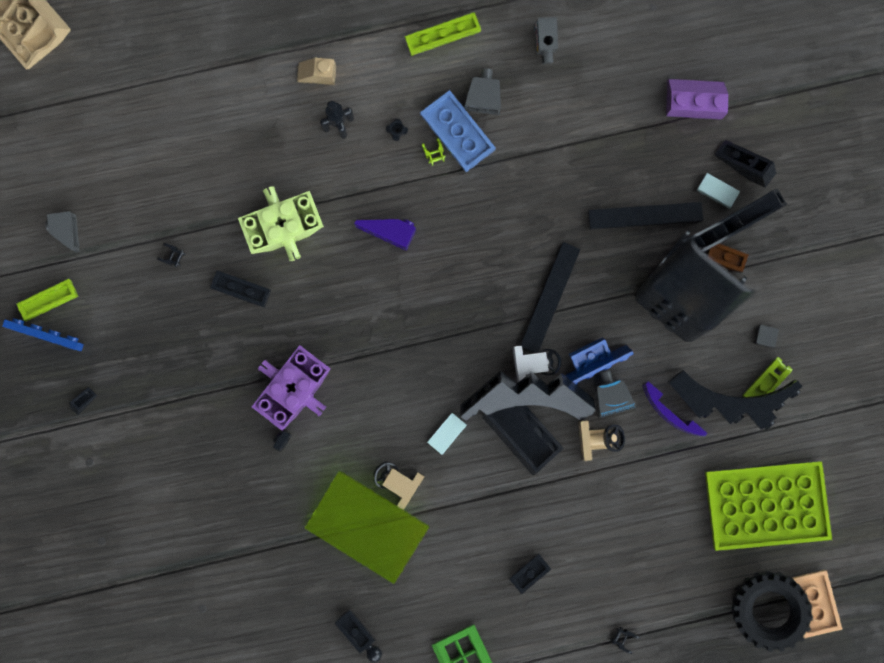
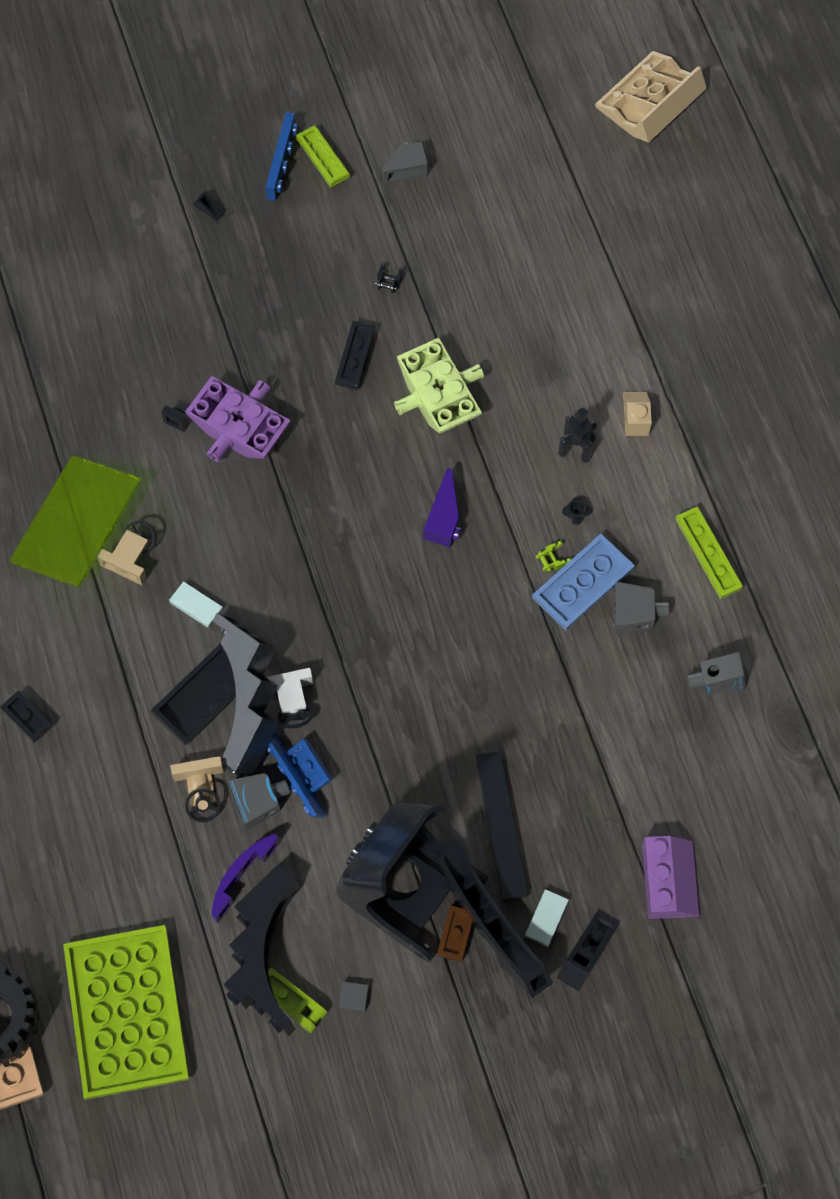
camera: 85 degrees right, 15 degrees down
black tile [520,242,581,354] -> none

